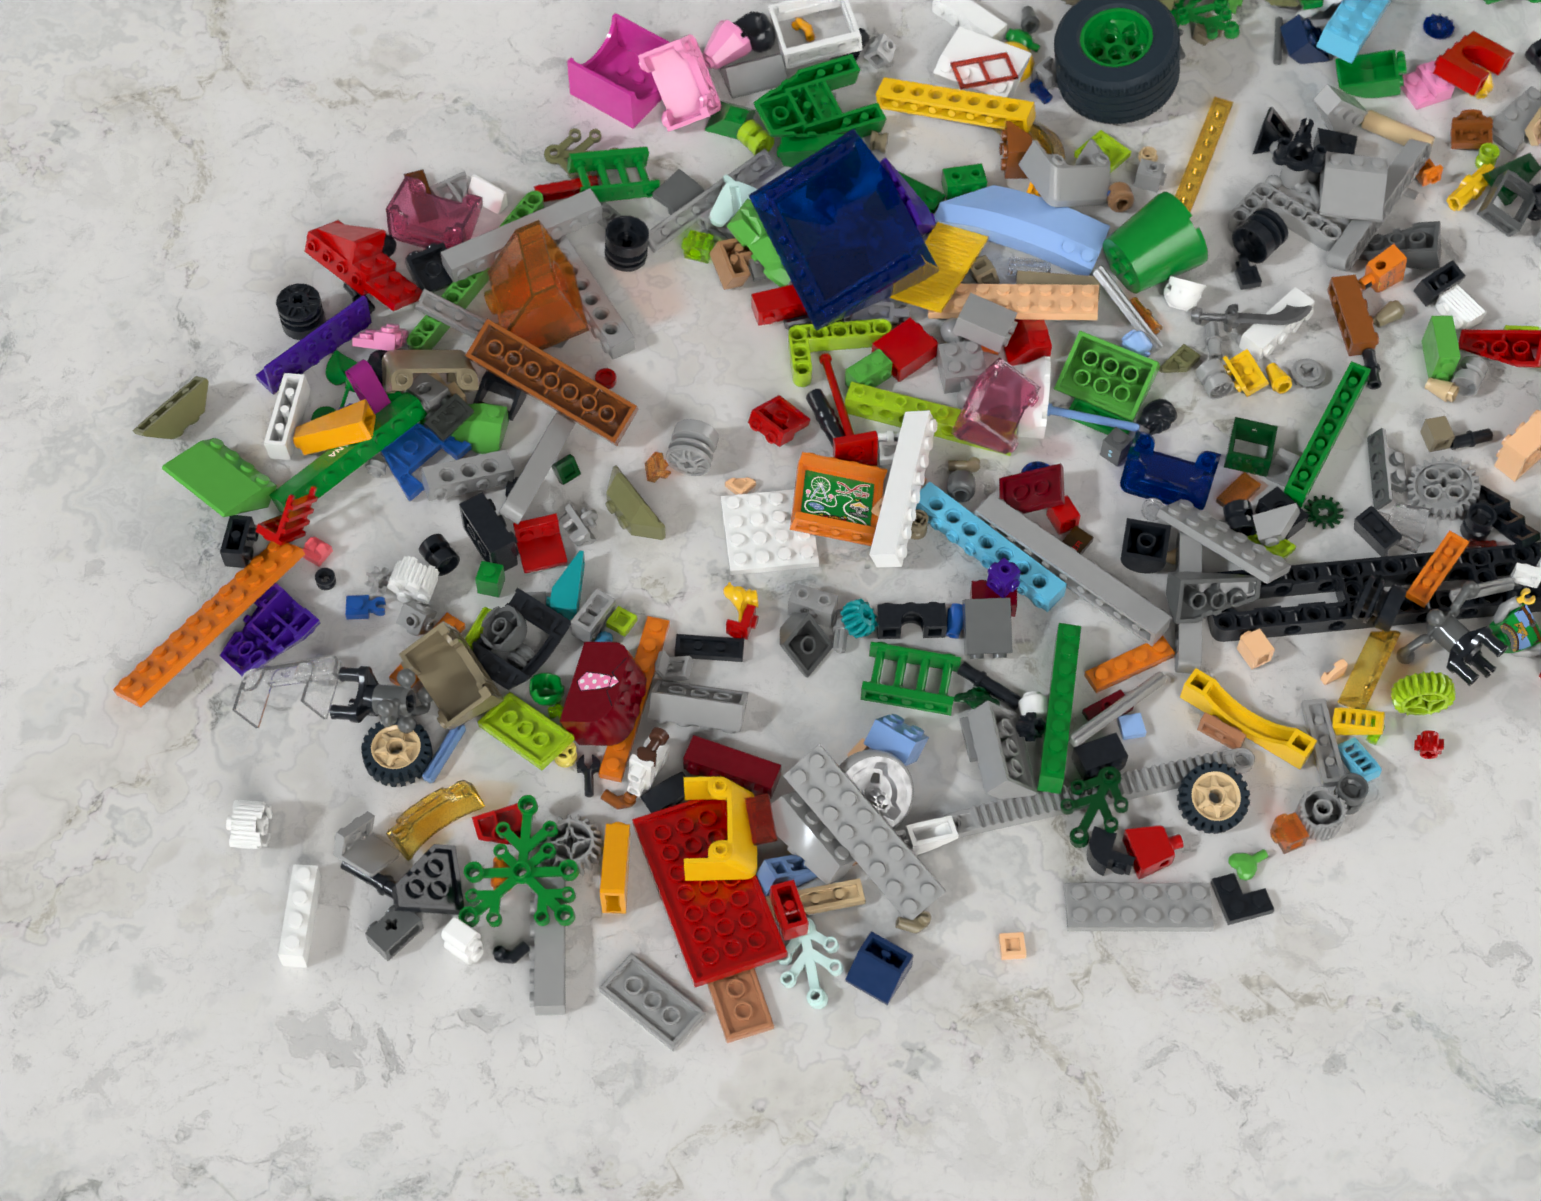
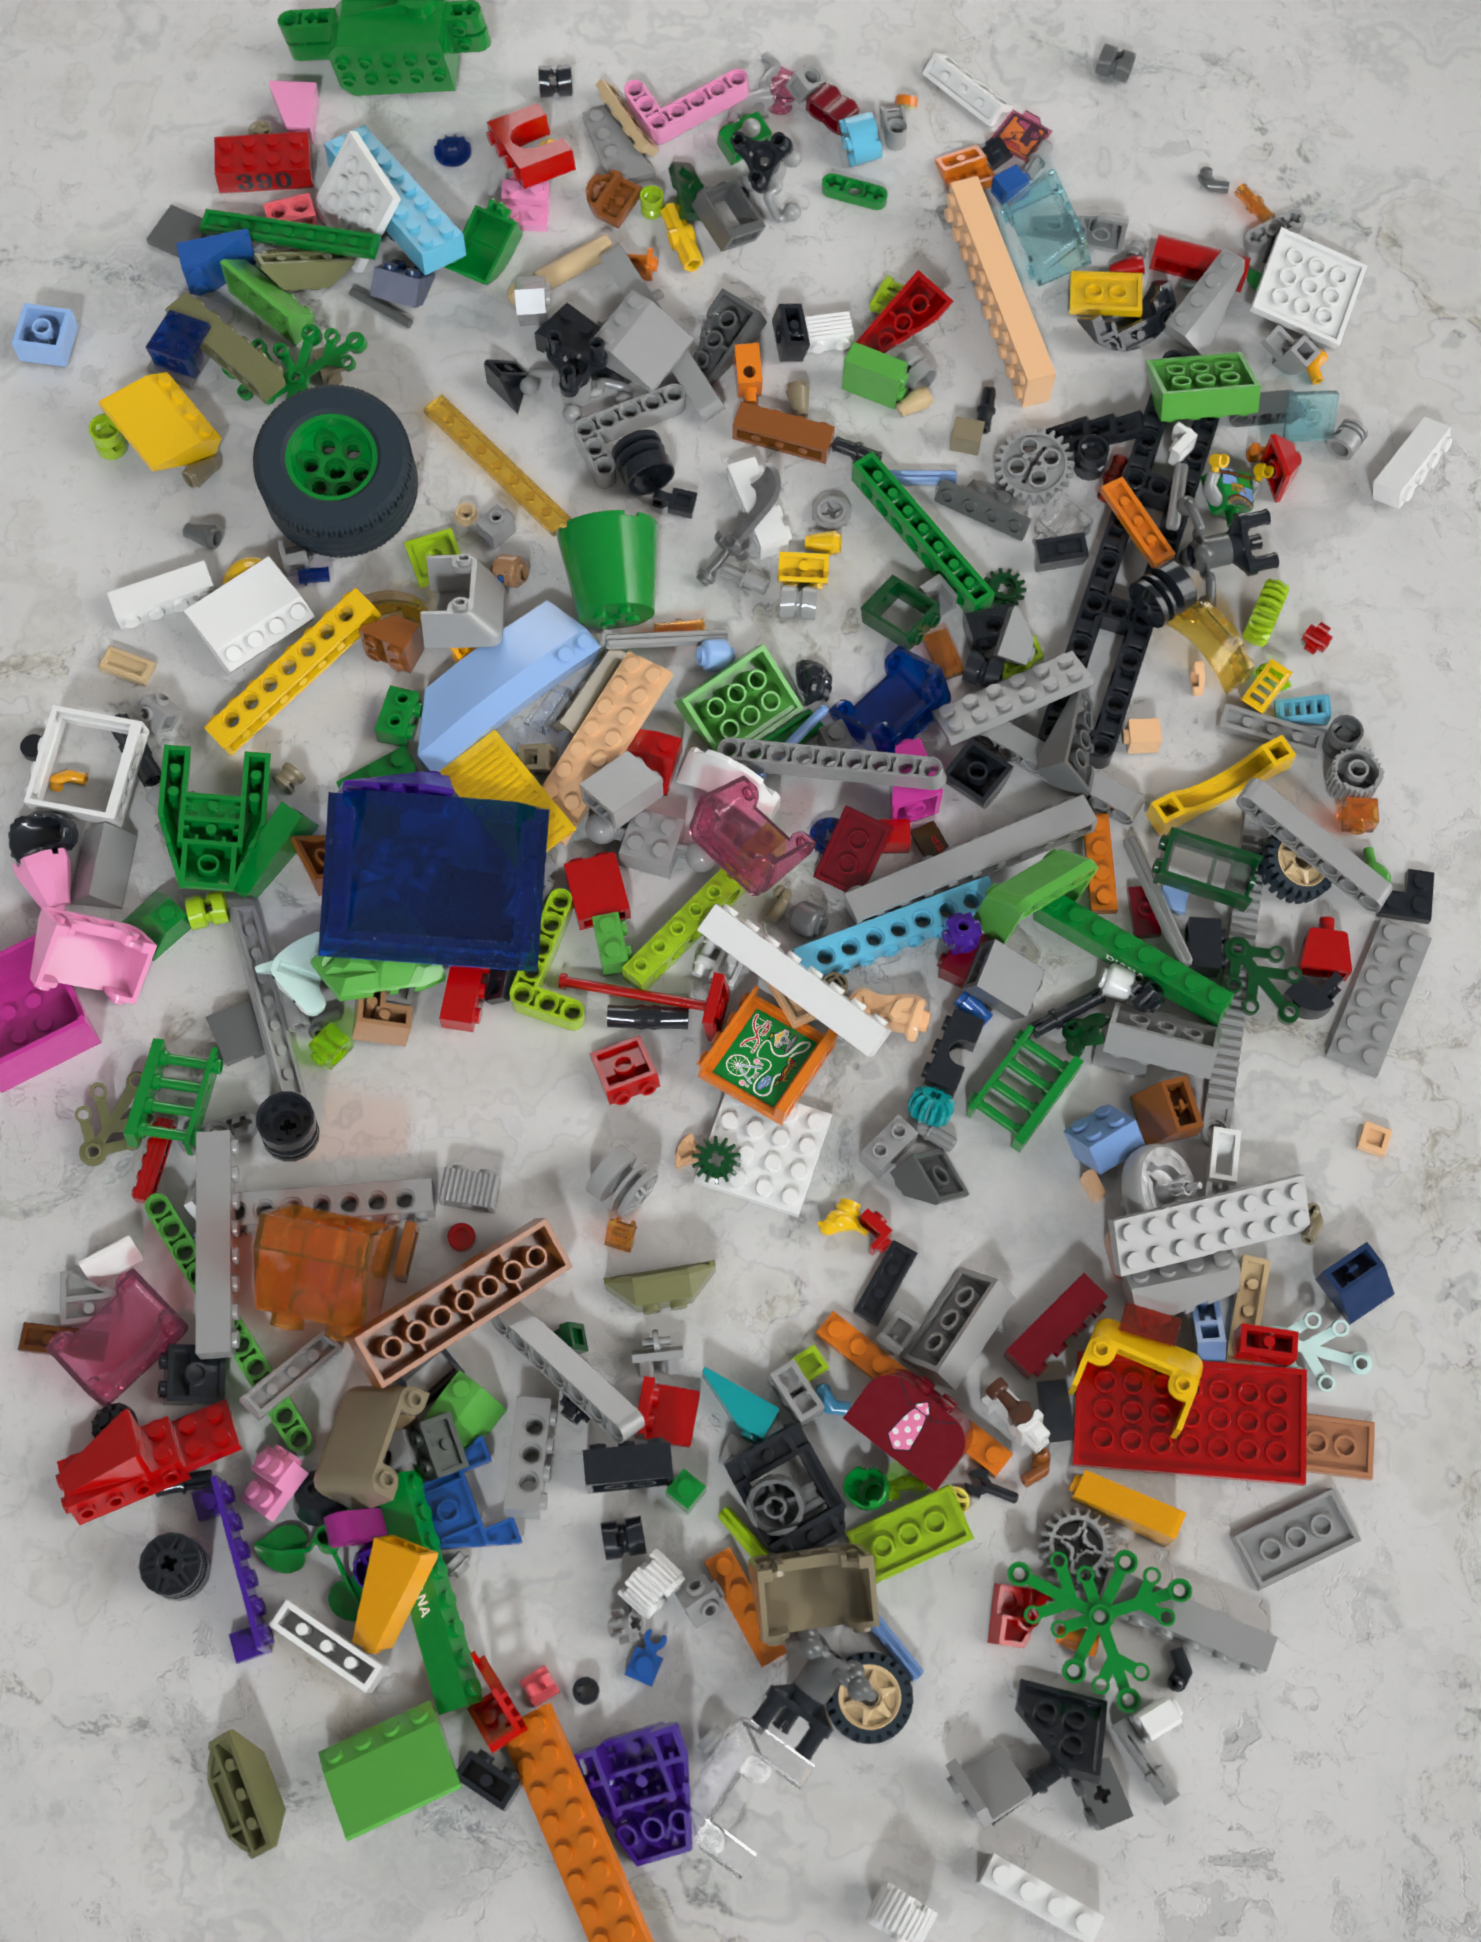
camera: 65 degrees left, 10 degrees up
clear yellow windscreen [386,780,485,861] -> none
clear red window [950,52,1019,90] -> none
green plant [1005,28,1040,52] -> none
olive tile [1159,344,1201,373] -> none
white helmet [1164,276,1207,311] -> none
nougat plate [1197,712,1246,749] -> none
none -> tan tile [98,645,157,687]
none -> dark orange tile [392,1221,420,1283]
none -> light grey brick [438,1165,501,1214]
none -> dark green gear [692,1136,741,1185]
none -> light grey beam [717,737,947,790]
none -> light nougat animal [848,987,931,1043]
none -> medium blue axle [889,470,957,485]
none -> dark pink slope [889,738,943,823]
none -> bright green windscreen [973,849,1099,944]
none -> light grey pin [1111,1716,1180,1806]
none -> dark orange slope [1129,1075,1204,1145]
none -> door [1151,827,1263,912]
none -> light grey beam [1236,778,1392,912]

